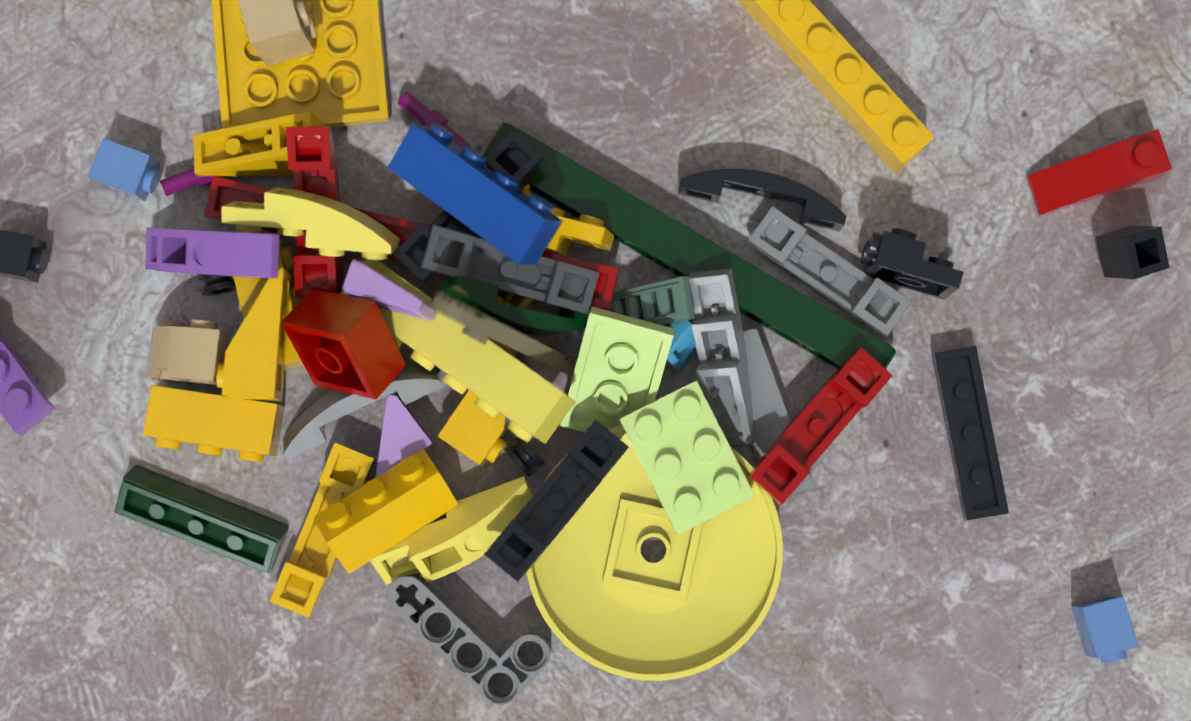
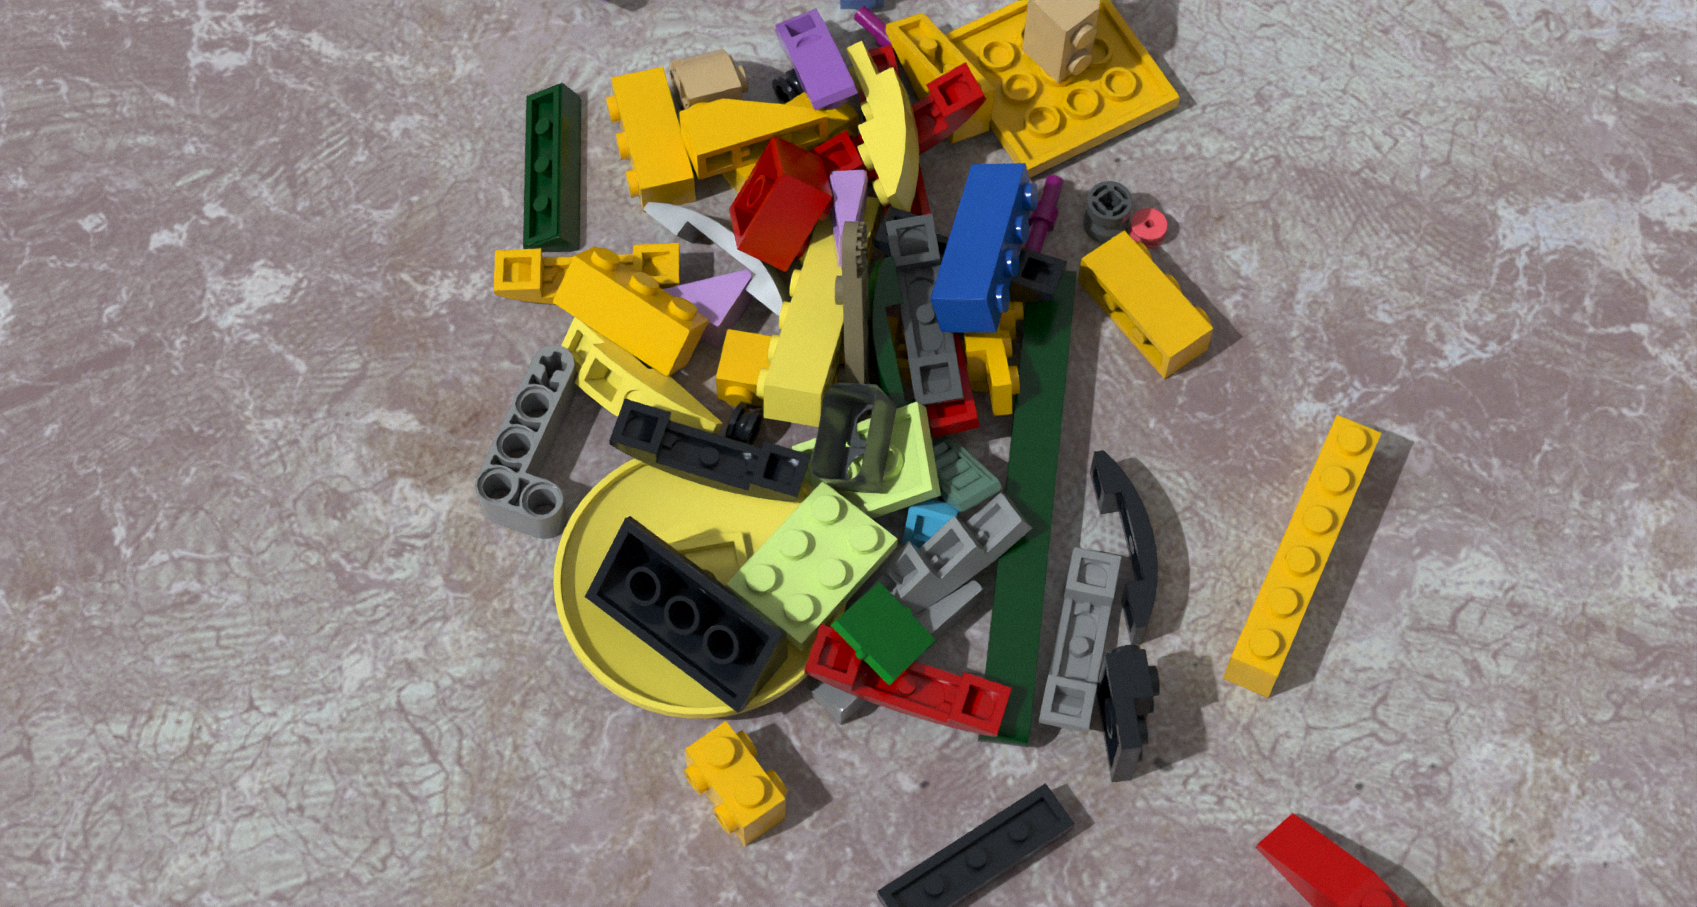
camera: 60 degrees right, 20 degrees down
none -> black slope [585,516,788,713]
none -> yellow brick [683,721,788,847]
none -> dark grey piece [811,383,897,493]
none -> green piece [831,582,936,686]
none -> yellow brick [1077,230,1214,380]
none -> dark grey wheel [1083,181,1133,243]
none -> coral piece [1129,208,1168,249]

